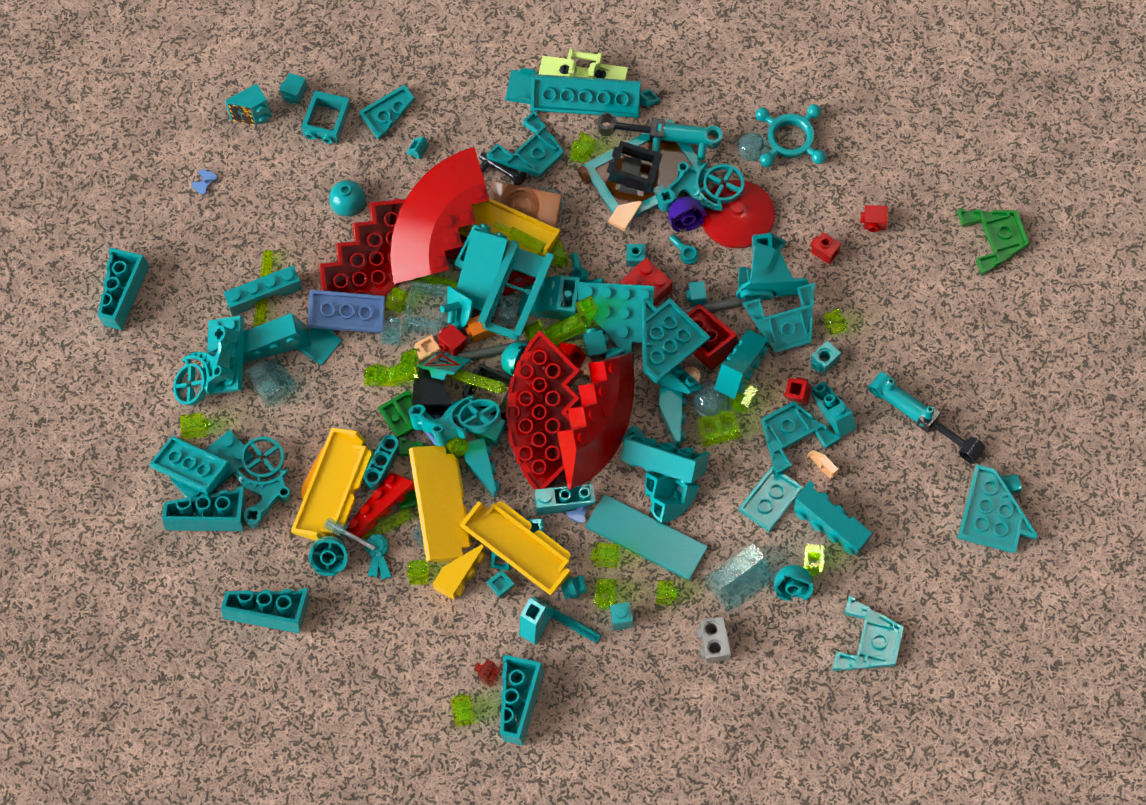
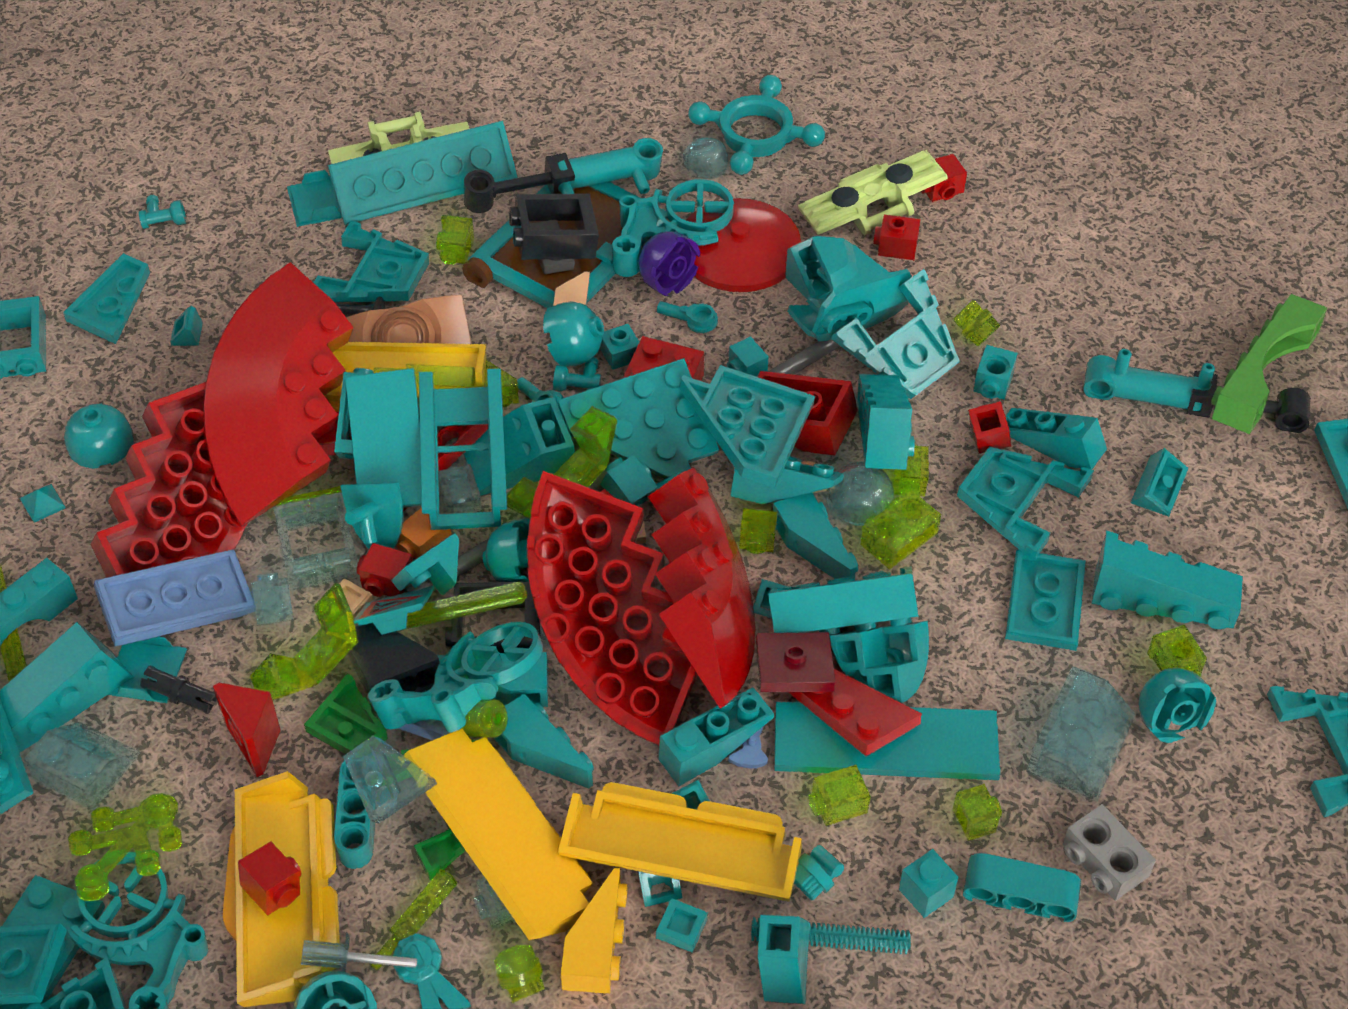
camera: 30 degrees left, 15 degrees down
red wing [344,472,415,538] -> none
clear neon green piece [385,287,408,313] -> none
clear neon green brick [594,577,617,610] -> none
teal slope [640,88,661,107] -> none
light nougat tile [808,450,838,479] -> none
green wing [957,209,1030,276] -> none
none -> teal slope [20,484,66,523]
none -> clear neon green plant [68,793,183,901]
none -> teal piece [139,195,186,229]
none -> black pin [140,665,217,714]
none -> red slope [213,682,281,777]
none -> red brick [238,841,302,916]
none -> clear light blue wing [343,736,437,824]
none -> teal slope [391,533,459,595]
none -> teal cylinder [543,301,604,367]
none -> teal piece [553,357,602,391]
none -> clear neon green plate [739,508,778,554]
none -> dark red plate [756,632,835,692]
none -> red wing [789,669,922,756]
none -> yellowish green piece [798,150,948,236]
none -> teal beam [963,853,1081,922]
none -> teal slope [1131,448,1189,517]
none -> bright green arch [1211,294,1328,434]

